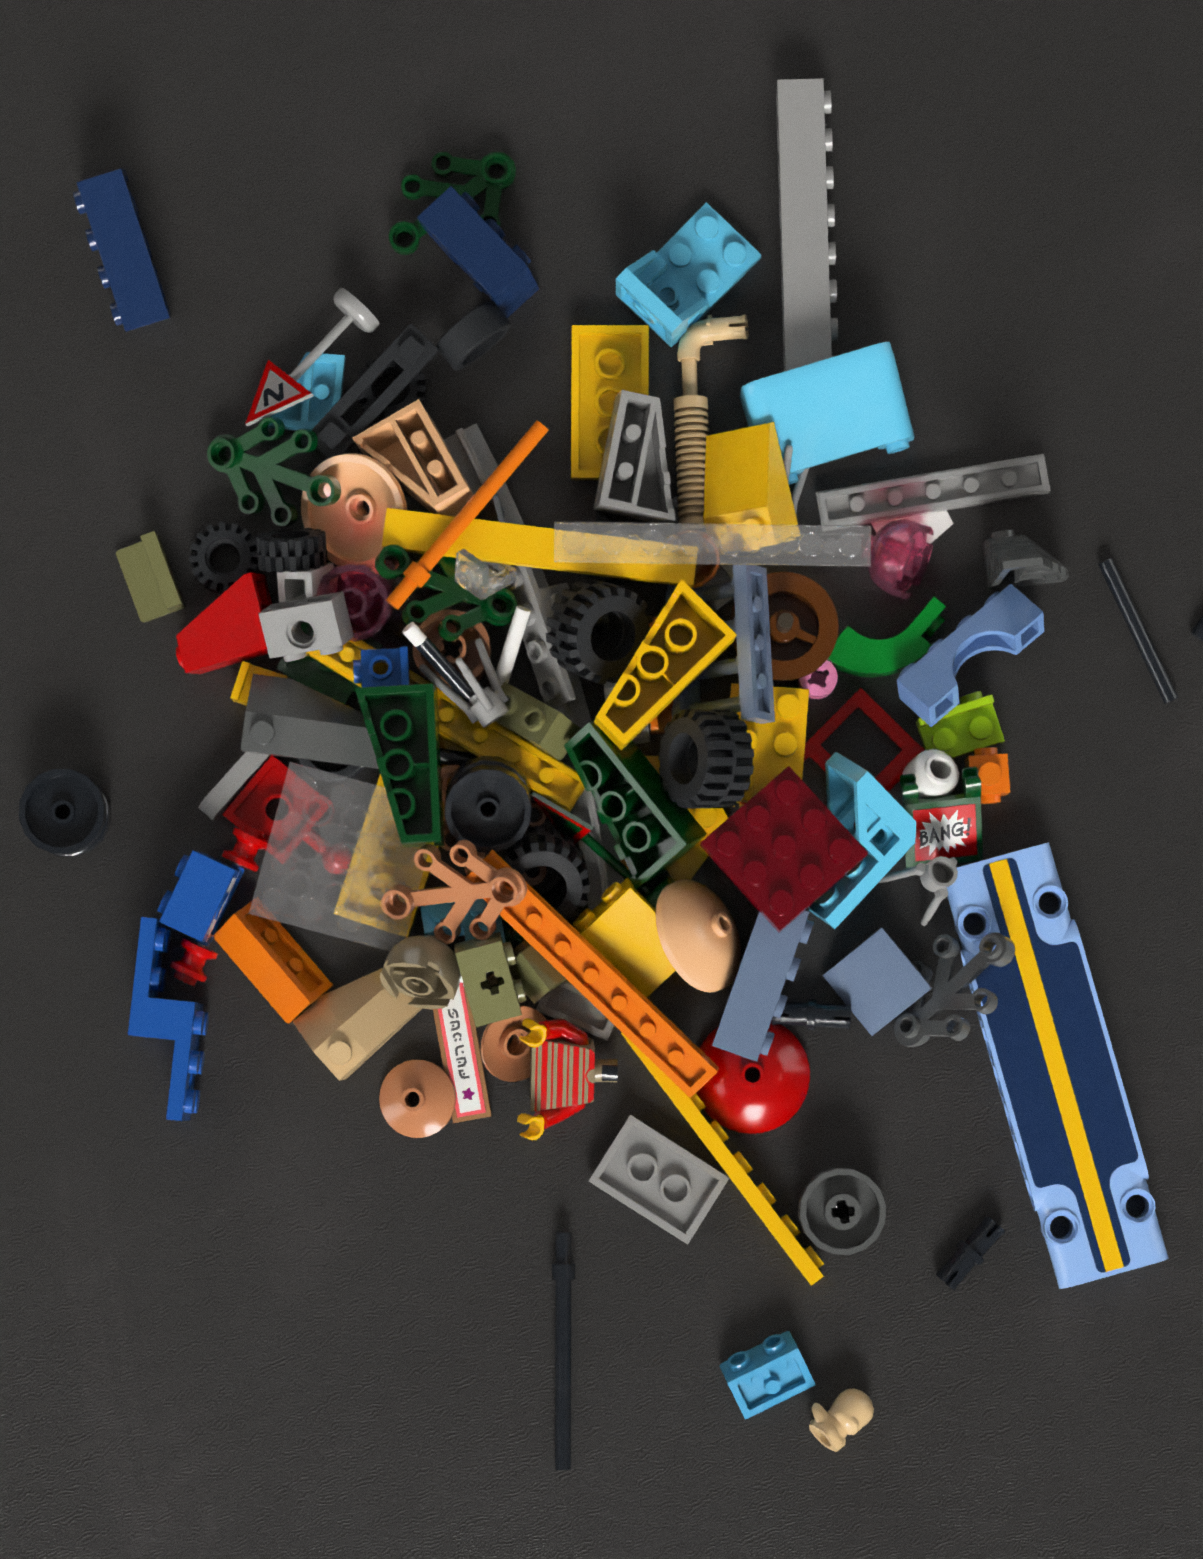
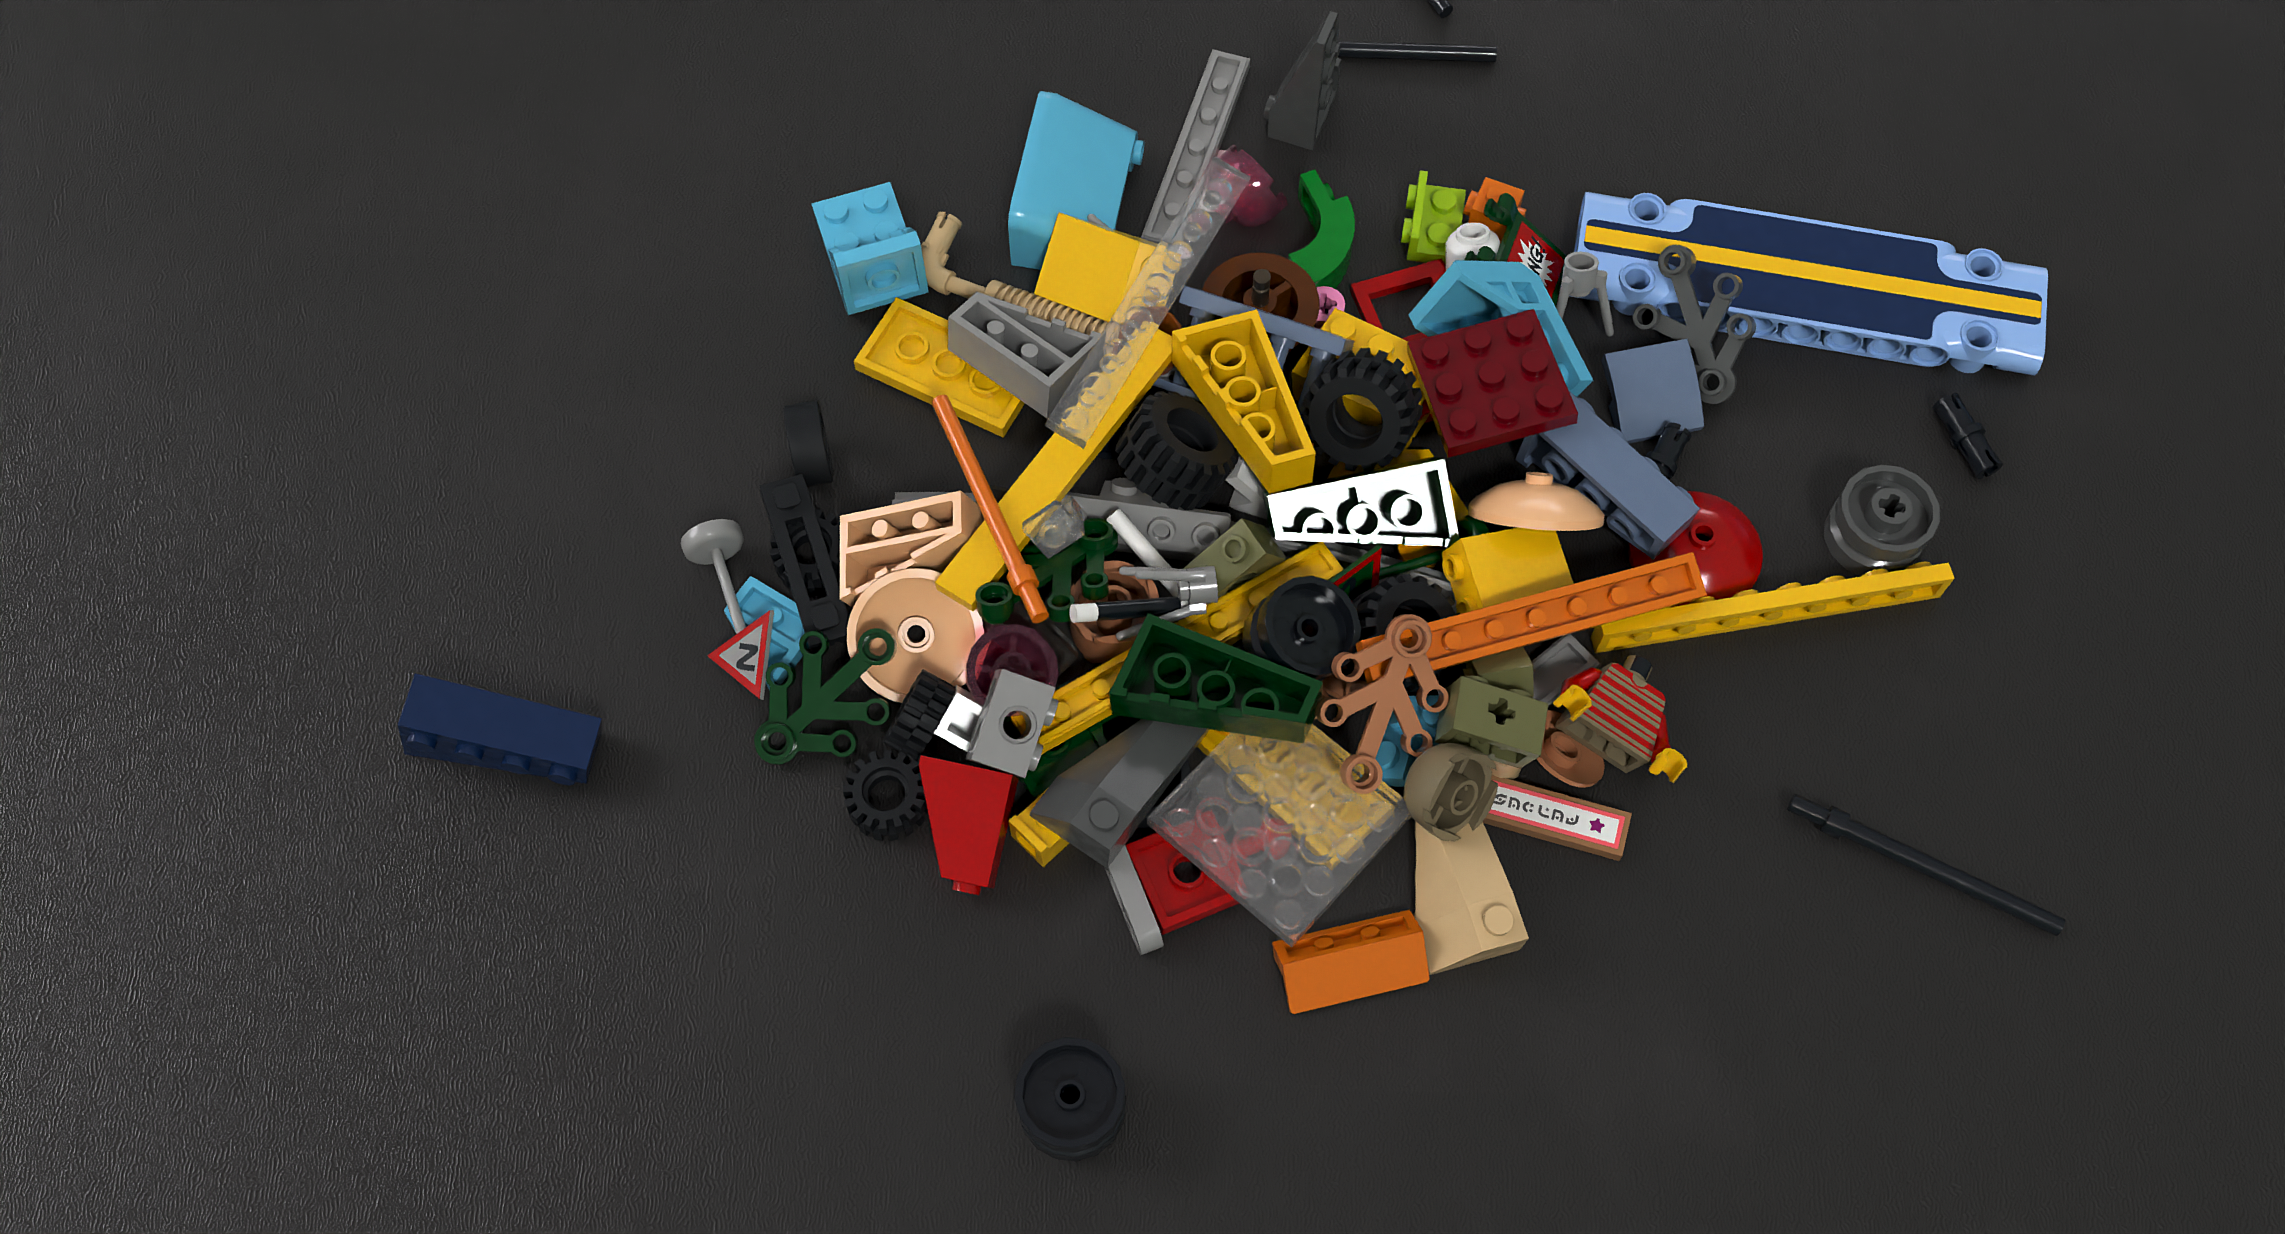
camera: 65 degrees left, 20 degrees down
olive panel [116,531,185,623] -> none
blue bracket [128,917,209,1121] -> none
blue brick [158,824,270,986] -> none
blue brick [353,647,410,687] -> none
nougat dish [379,1060,456,1138] -> none
dark green plant [389,152,516,255] -> none
dark blue wedge [417,186,539,318] -> none
light grey plate [589,1115,729,1245] -> none
dark azure bracket [719,1331,816,1420] -> none
light grey brick [776,78,838,371] -> none
tan animal [809,1388,874,1452] -> none
medium blue arch [897,584,1045,727] -> none

